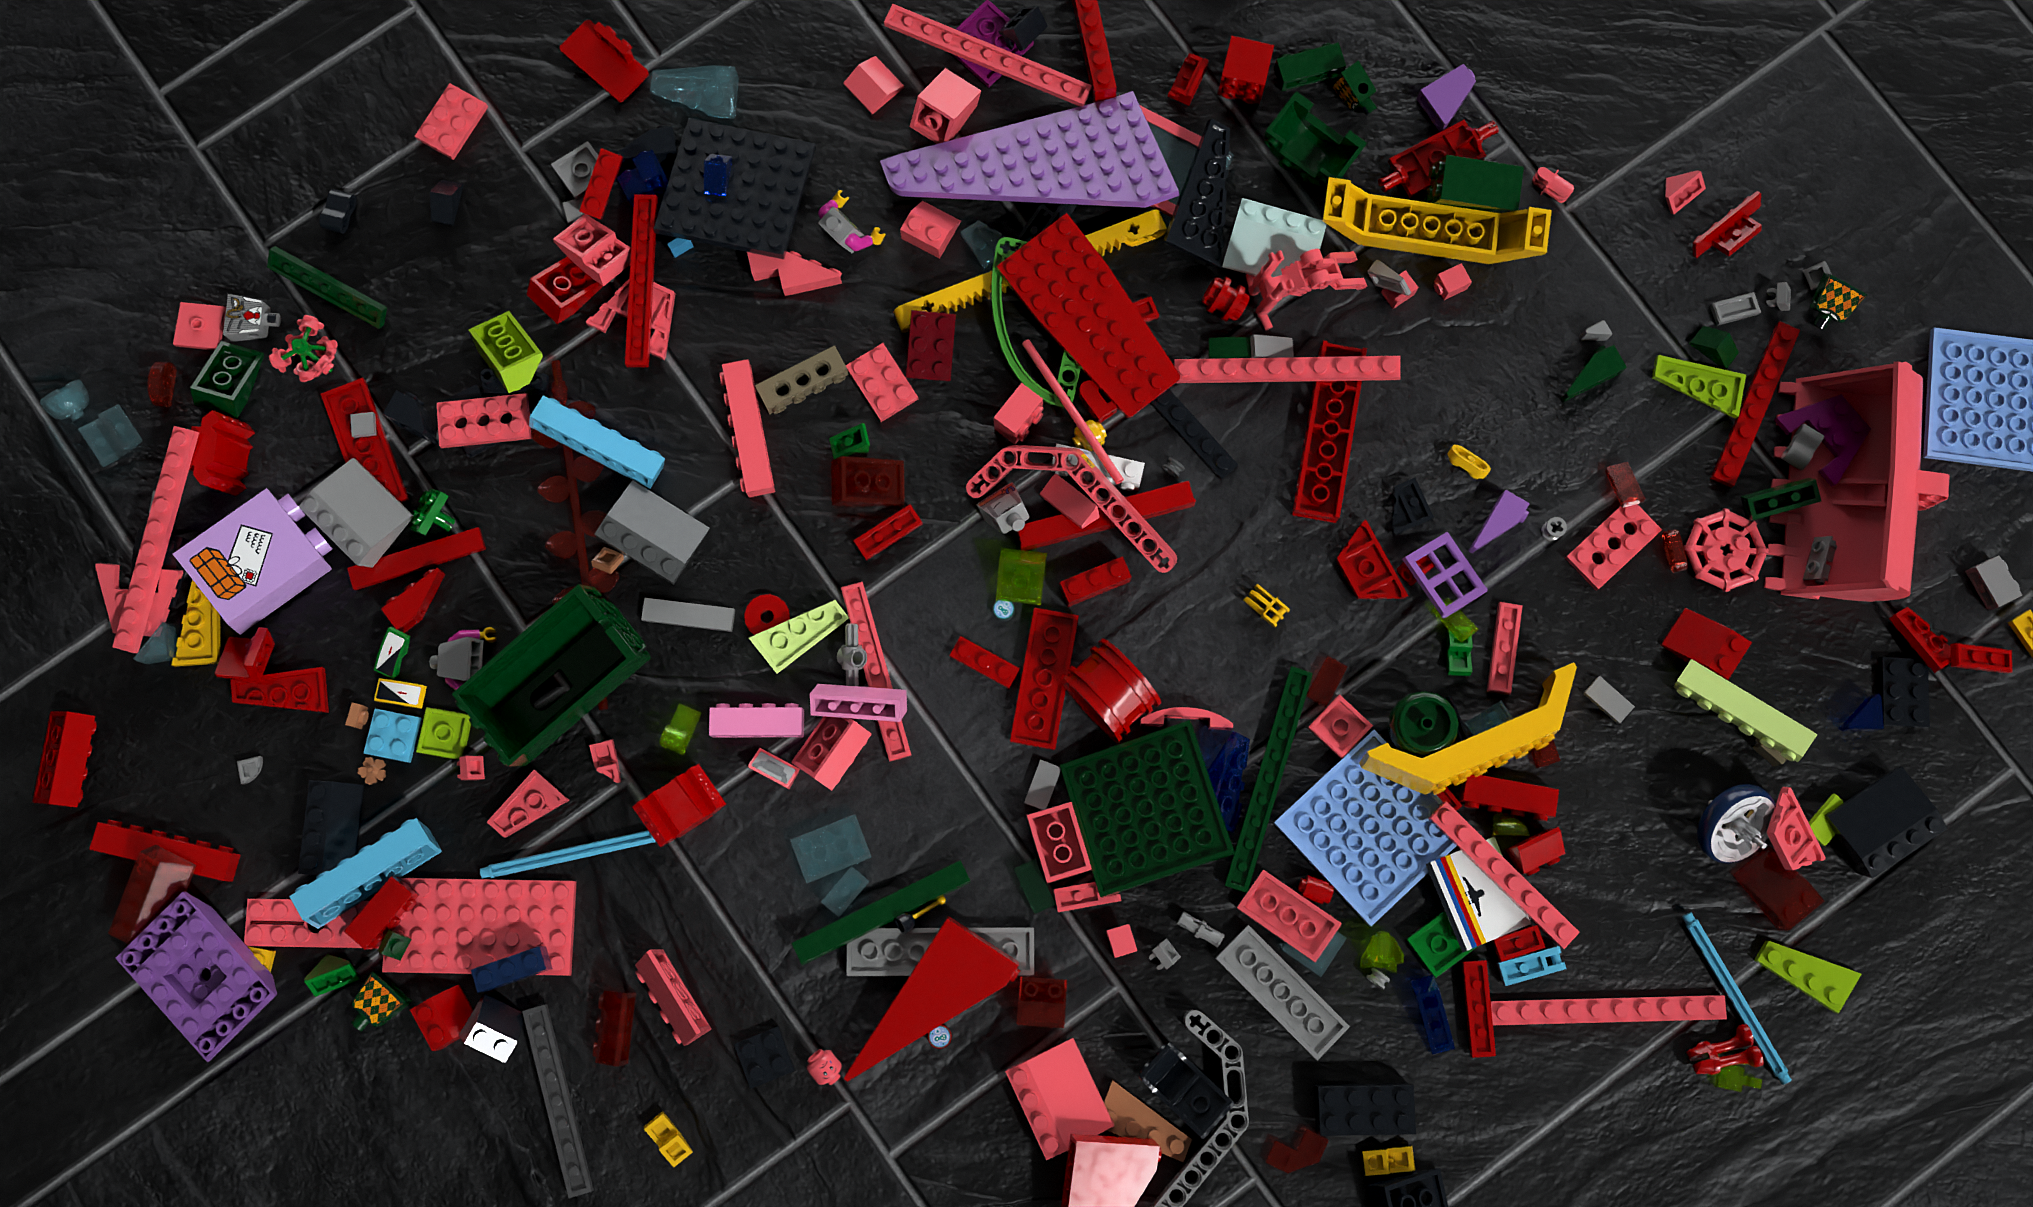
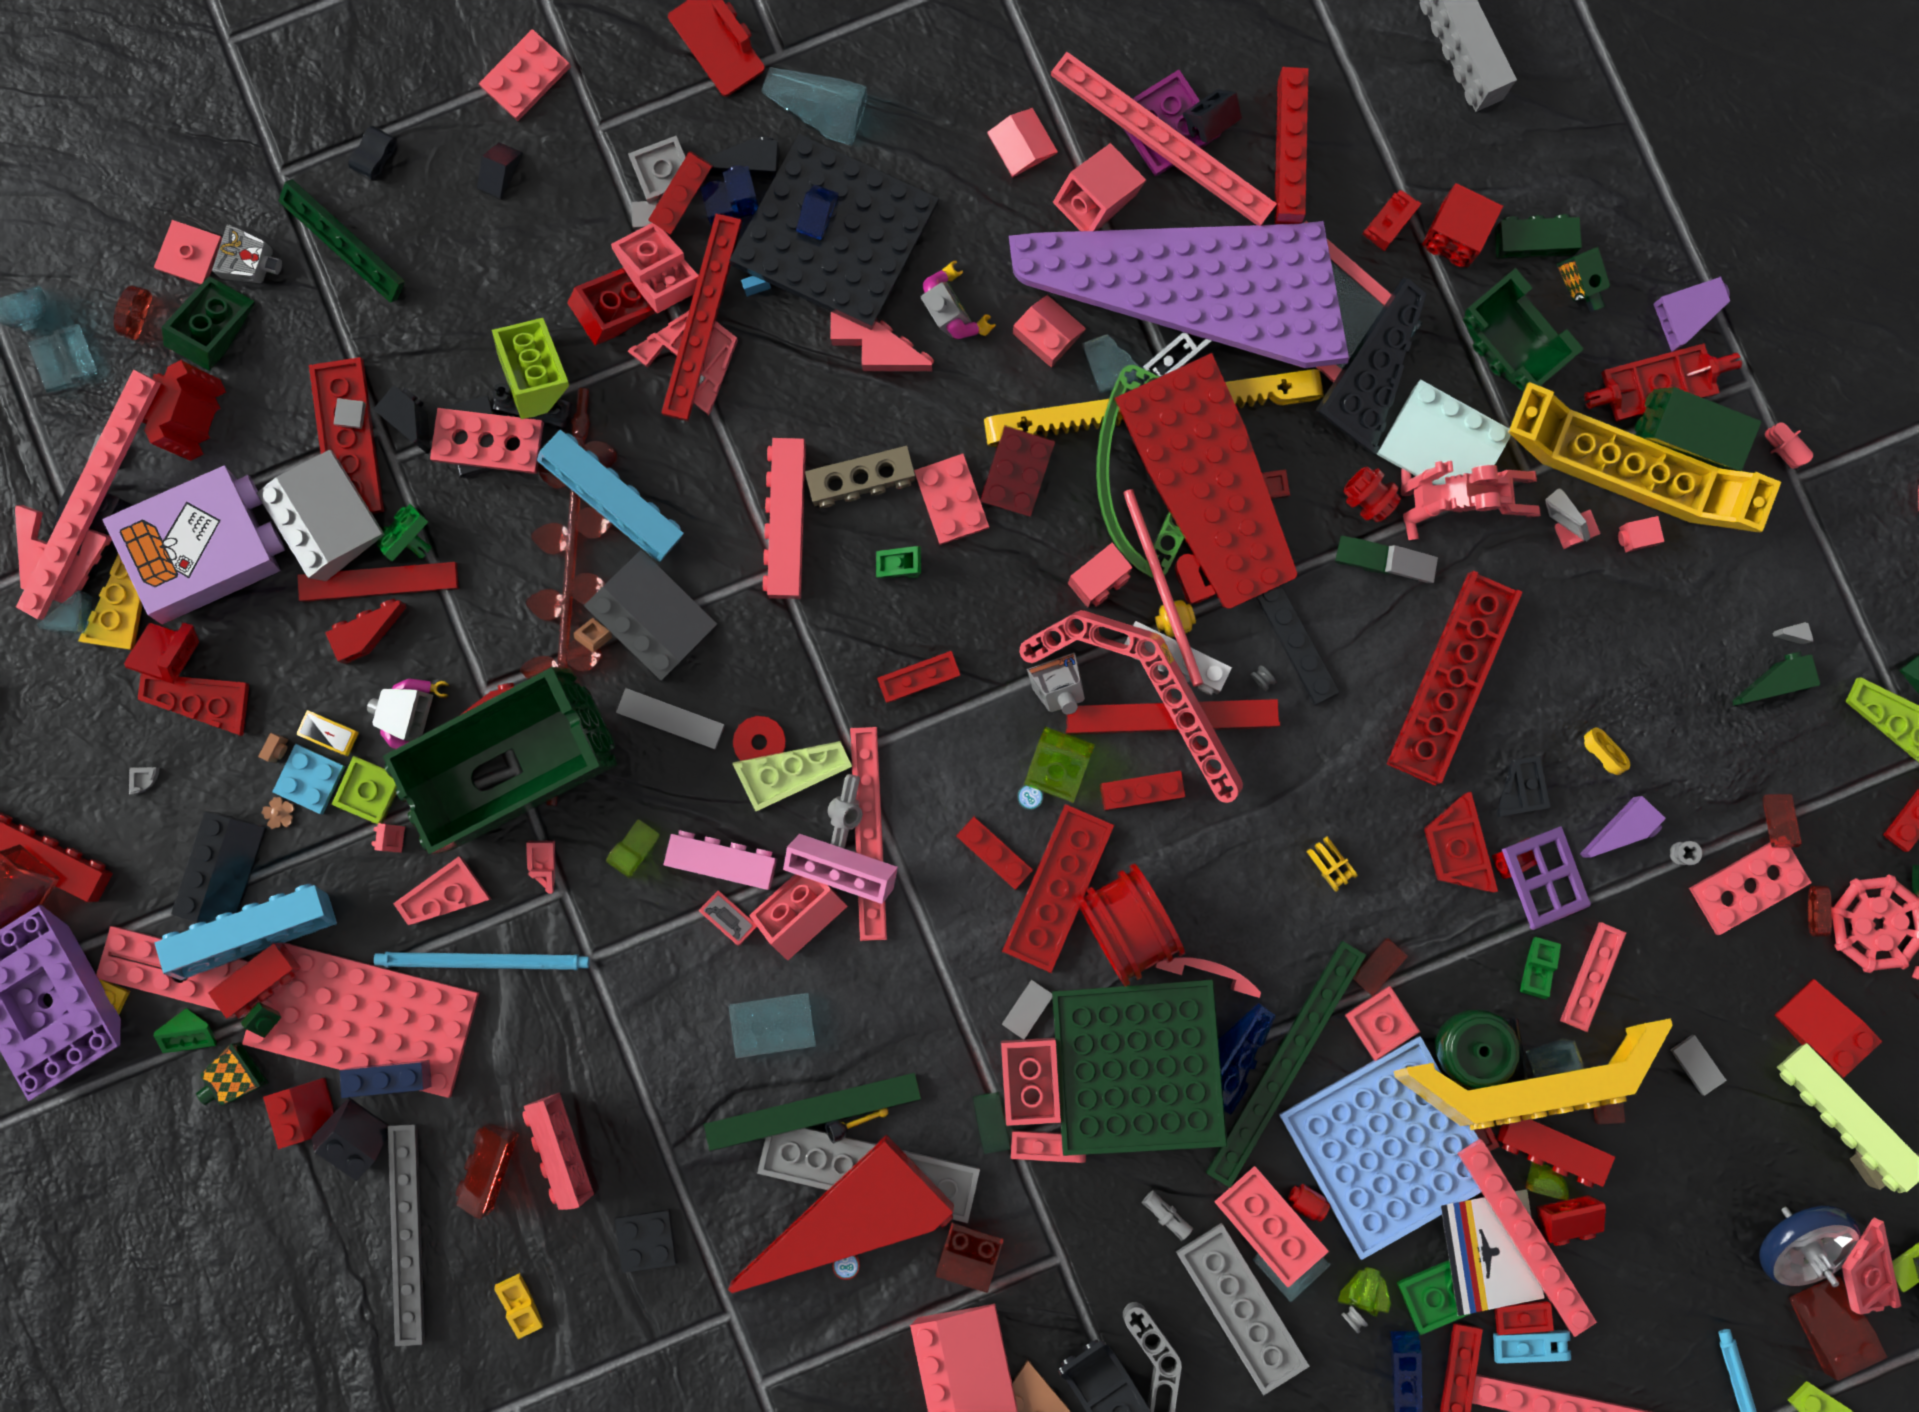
camera: 15 degrees right, 5 degrees up
coral plant [269,315,338,382] -> none
slope [374,626,411,680] -> none
red slope [632,764,726,847] -> none
coral head [807,1049,842,1085] -> none
clear light blue plate [821,866,870,917] -> none
clear red slope [831,456,905,507] -> none
coral slope [1040,474,1099,529] -> none
coral panel [1106,924,1138,958] -> none
light grey tile [1149,938,1181,970] -> none
coral plate [1174,356,1400,383] -> none
clear neon green tile [1431,597,1479,643] -> none

